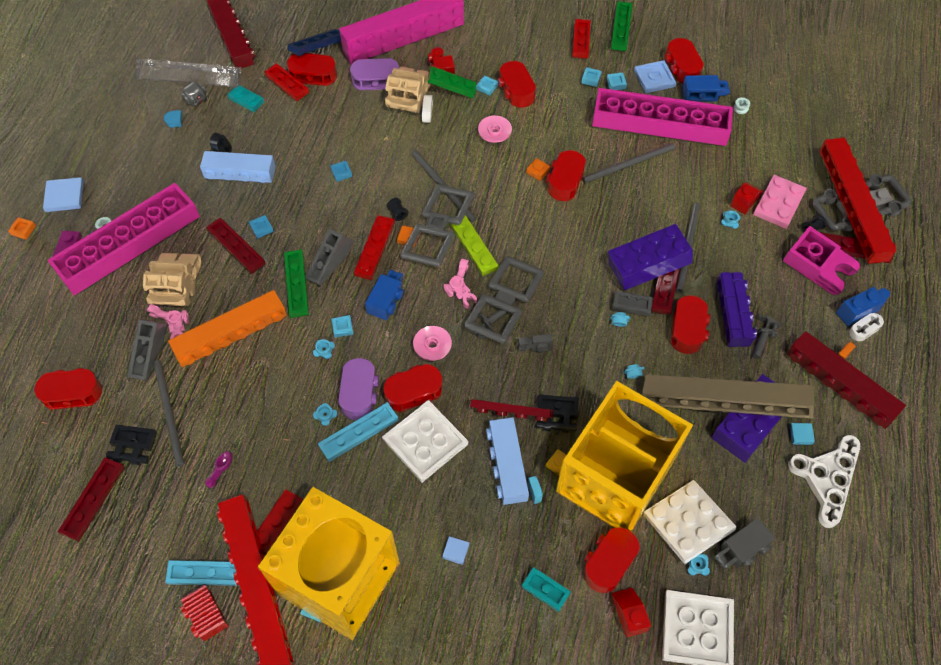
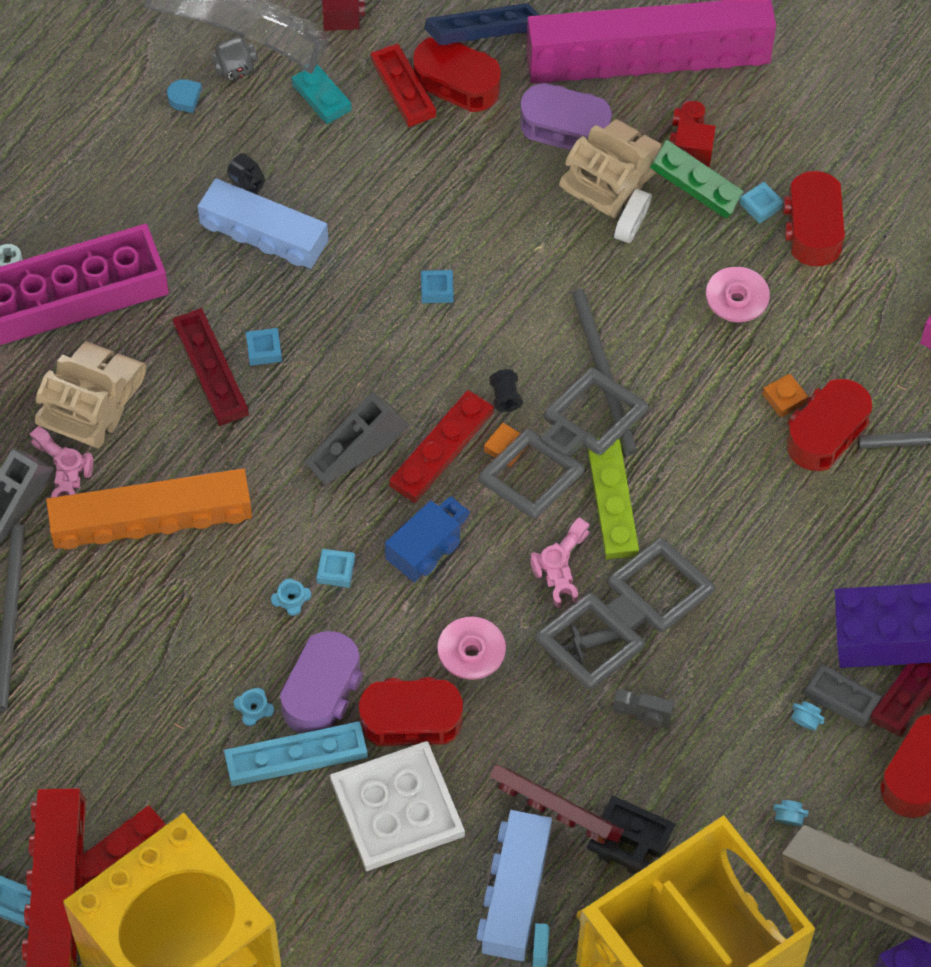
camera: 20 degrees right, 0 degrees up
magenta piece [205,451,233,488] -> none
green plate [284,249,309,318] -> none

